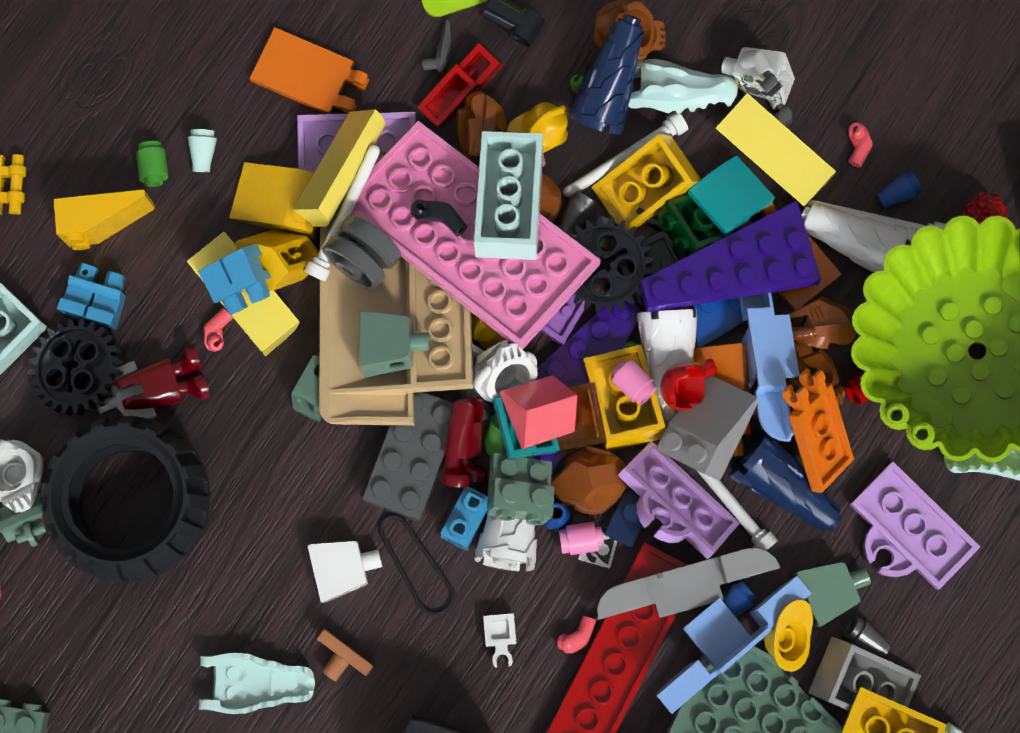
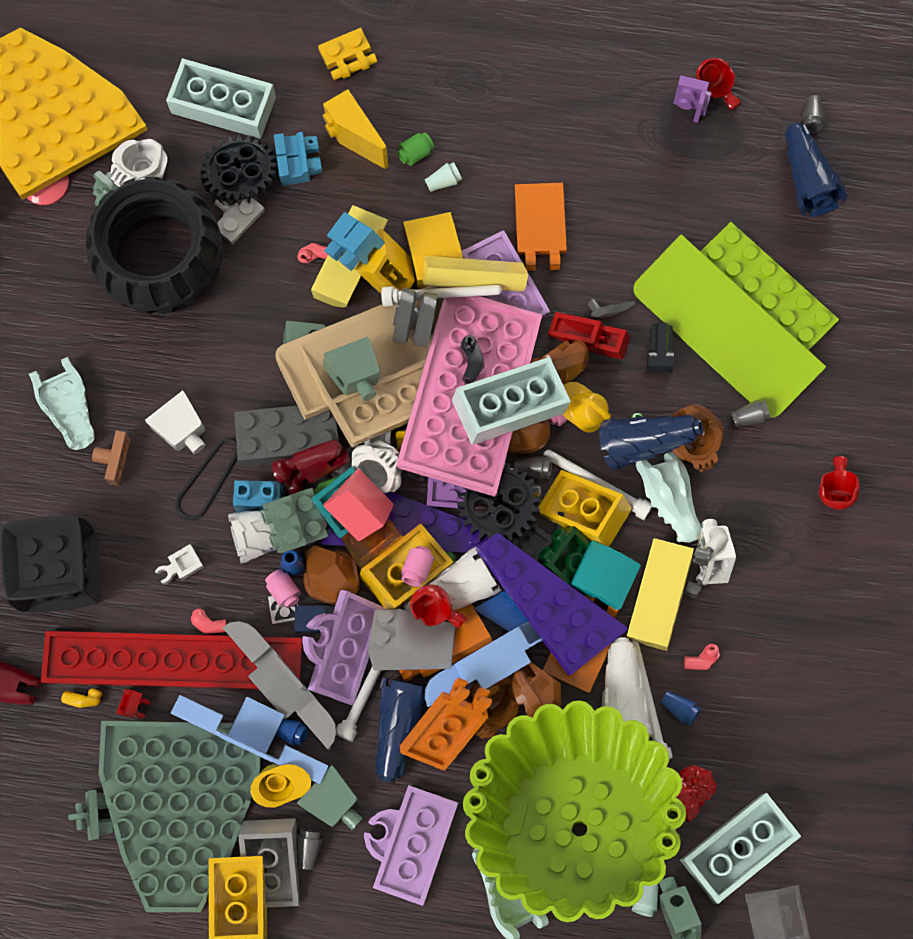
camera: 70 degrees right, 5 degrees down
dark red piece [116,345,210,410] -> none

